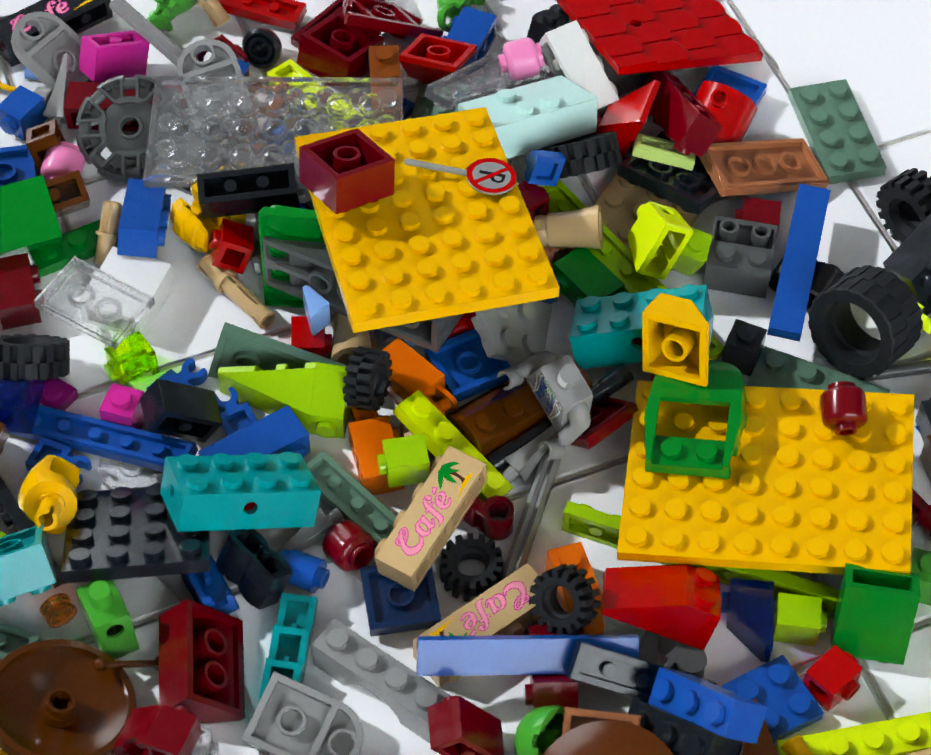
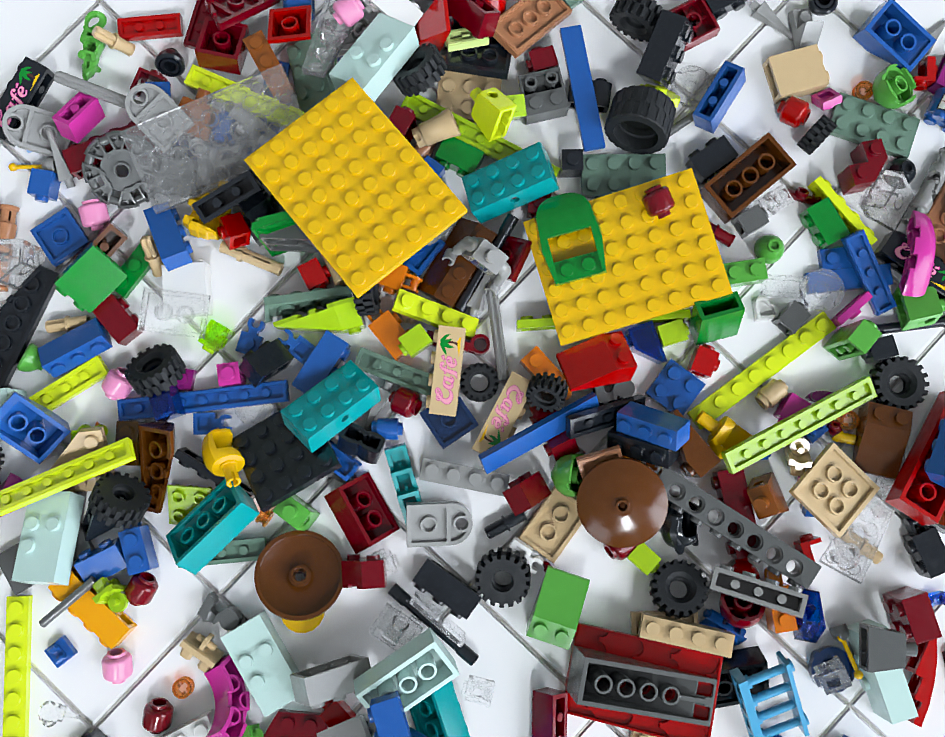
camera: 25 degrees left, 30 degrees up
reddish brown panel [25,119,66,173] -> none
reddish brown hinge [93,656,159,672] -> none
dark red brick [299,128,395,214] -> none
light blue slope [302,285,330,336] -> none
piece [404,158,516,195] -> none
blue tile [523,150,566,186] -> none
yellow slope [642,293,709,387] -> none

